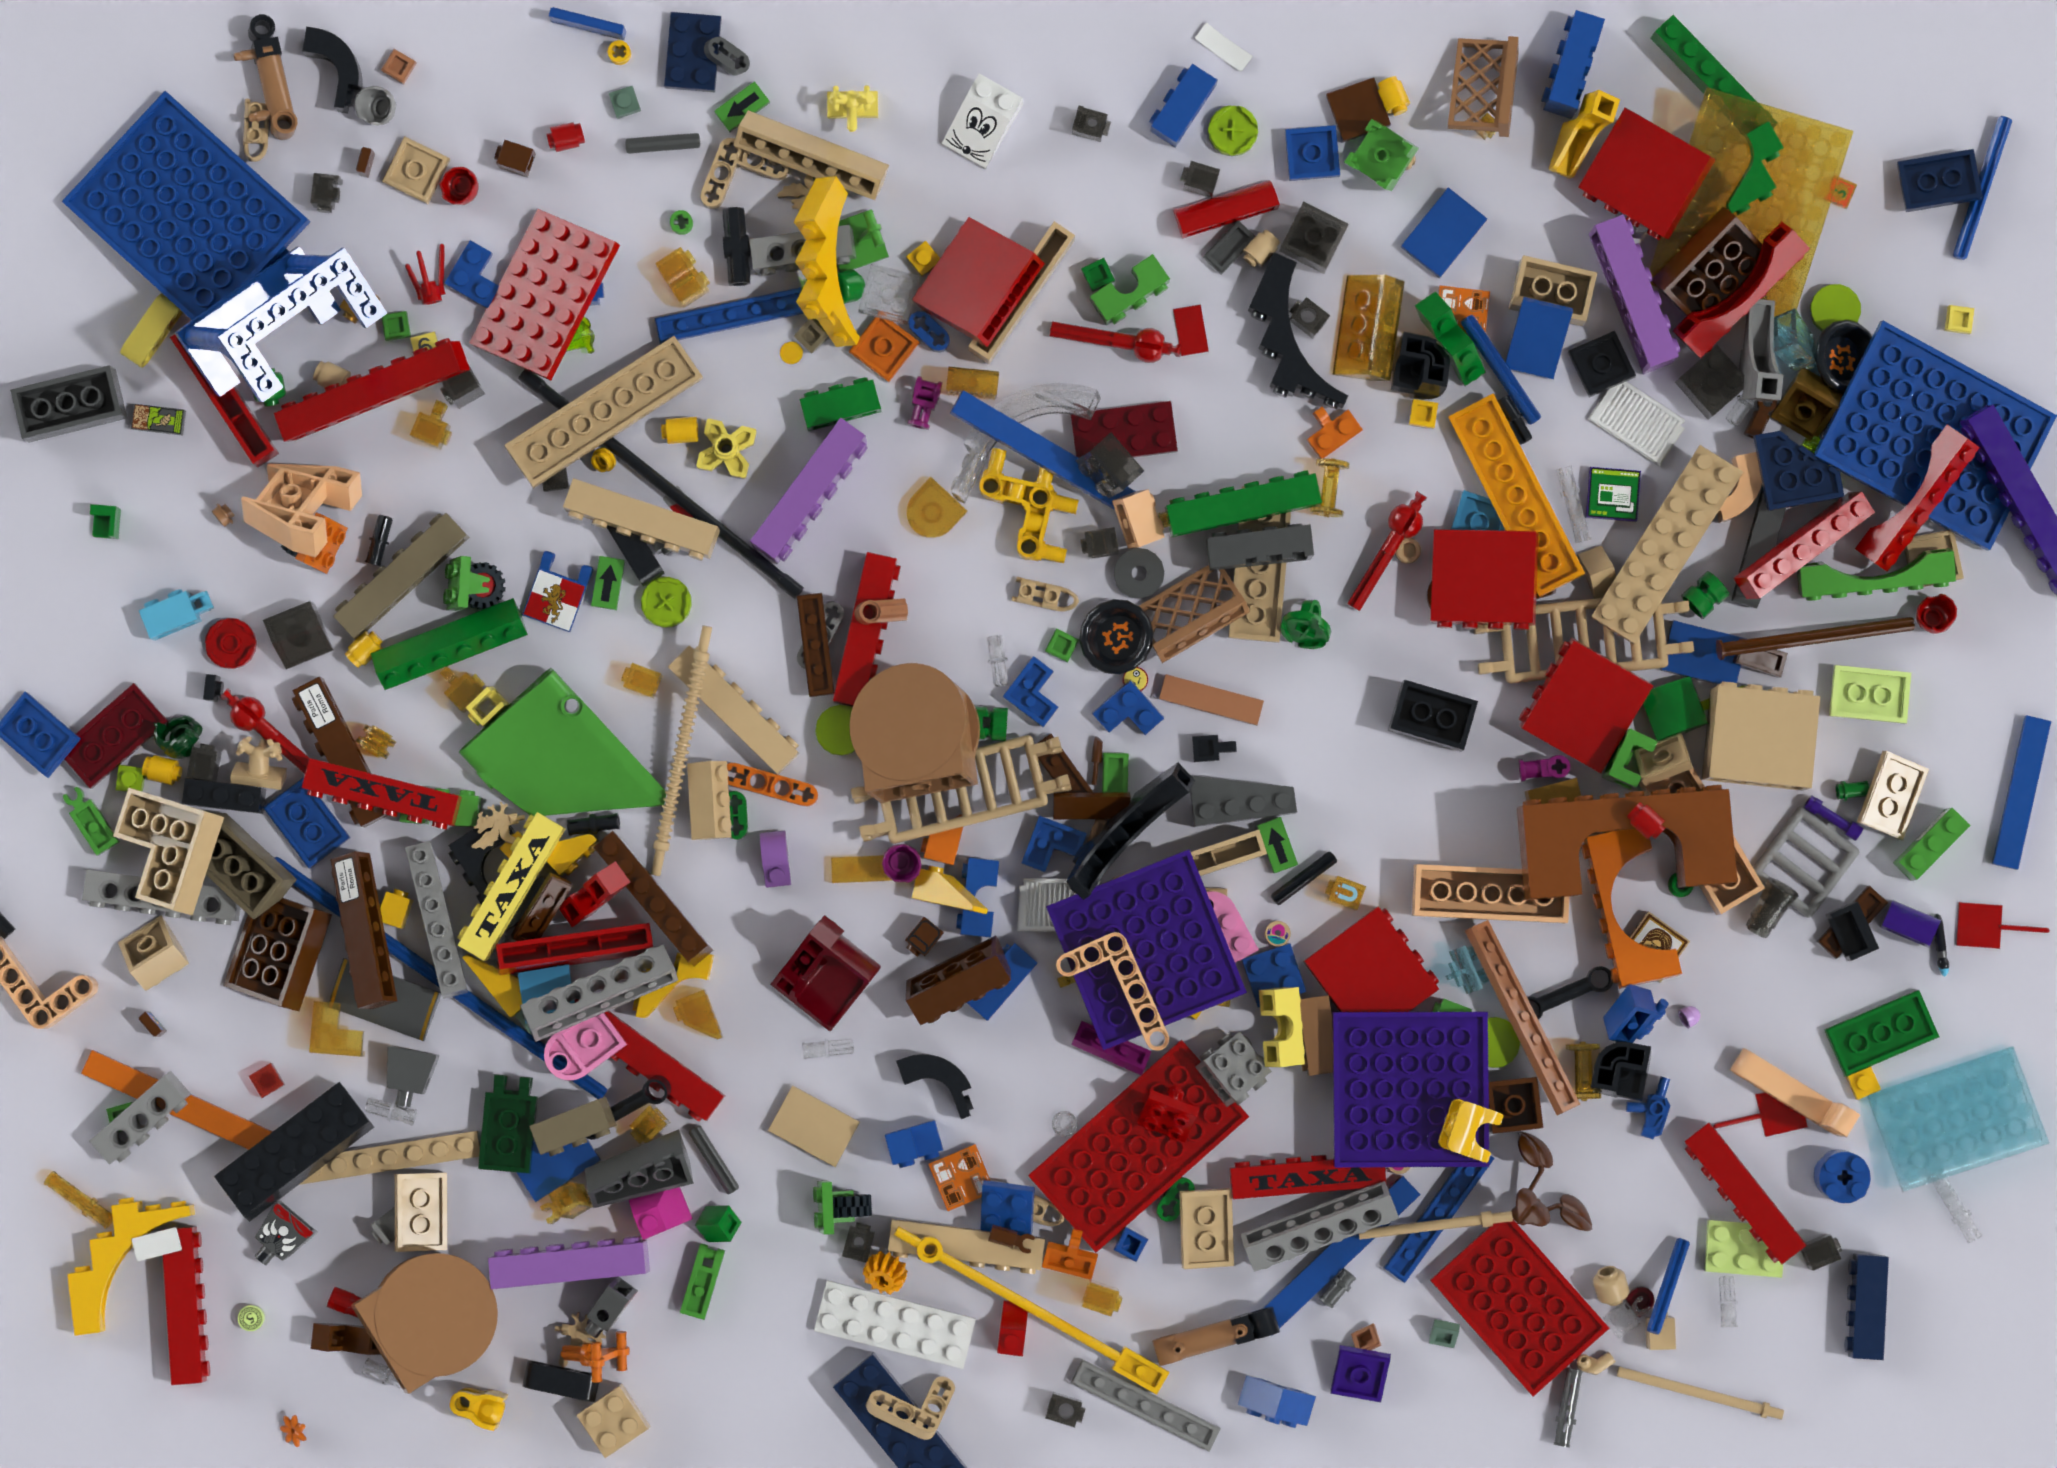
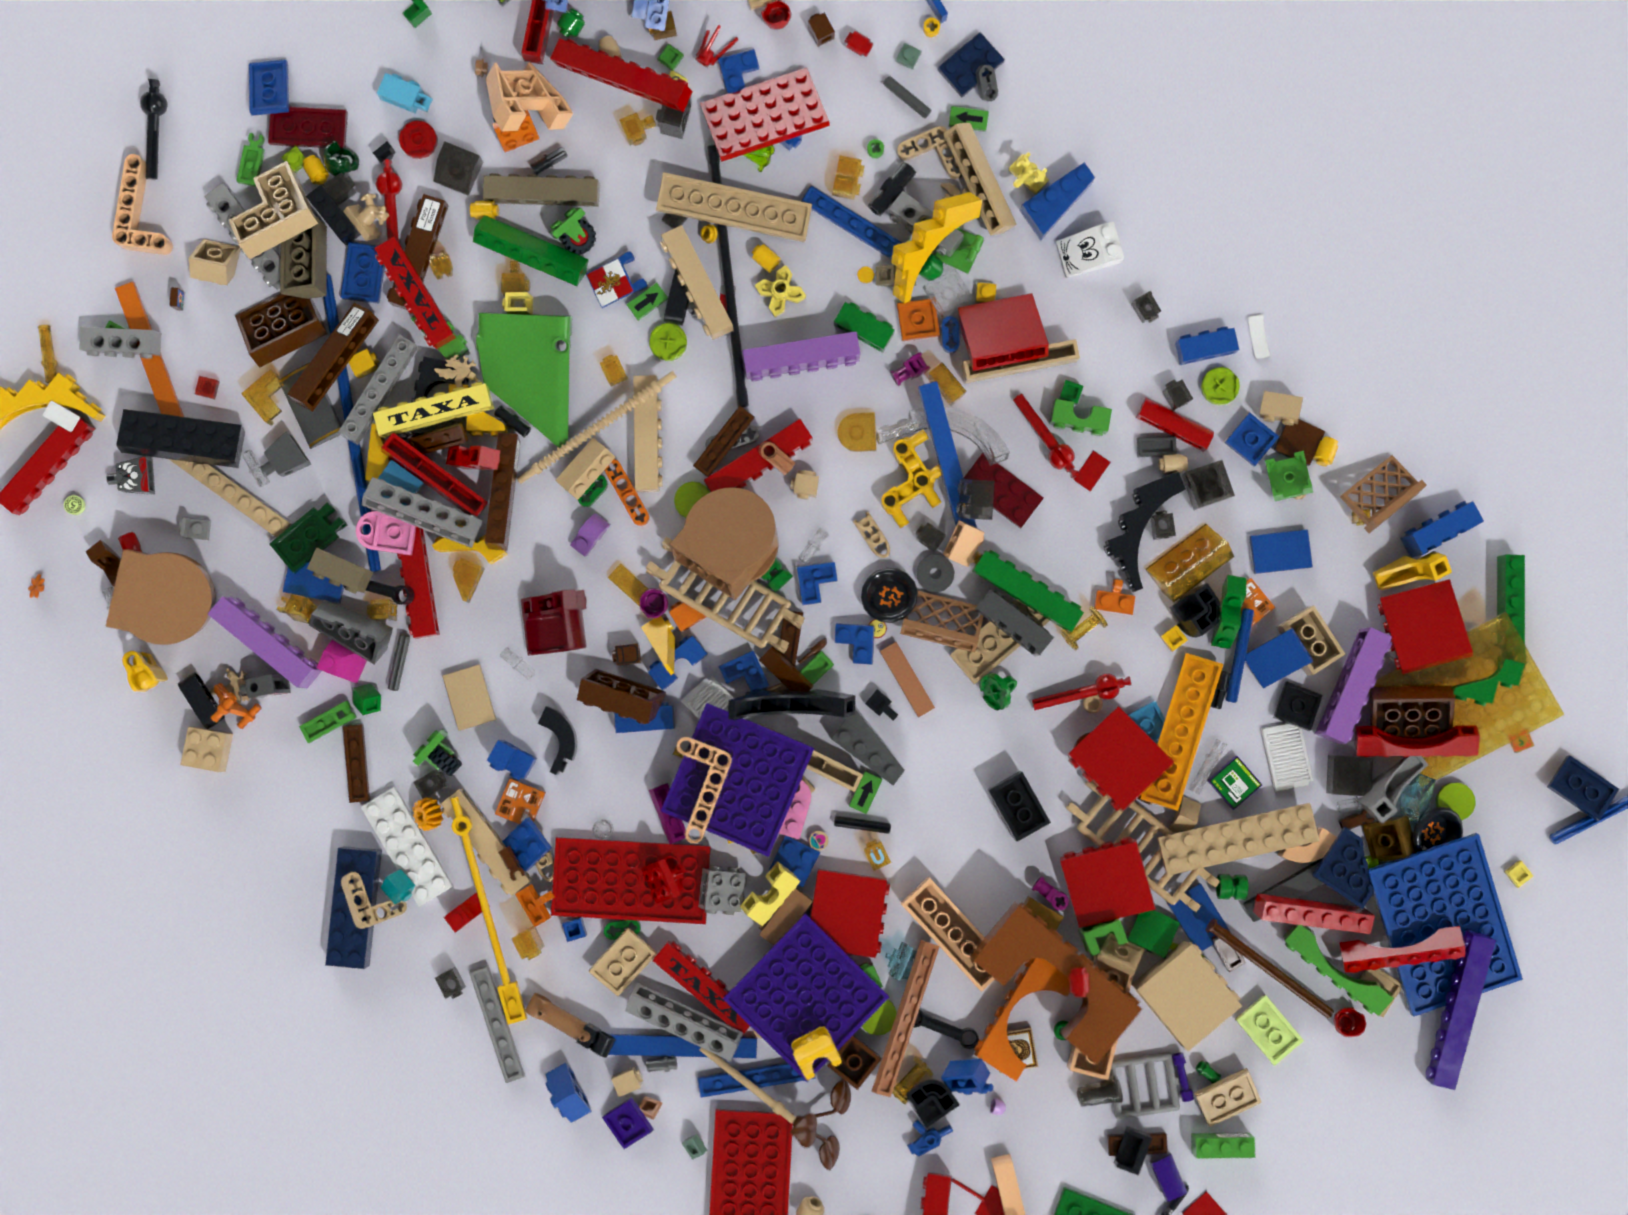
camera: 45 degrees right, 0 degrees up
tan plate [394,1172,447,1252] -> none
bright green tile [1045,628,1079,663] -> none
blue tile [1992,715,2051,870] -> none
none -> reddish brown tile [343,724,370,803]
none -> teal brick [380,869,415,904]
none -> tan brick [611,1066,643,1097]
none -> tan brick [790,470,819,499]
none -> blue wedge [1019,162,1095,241]
none -> tan brick [1260,391,1303,426]

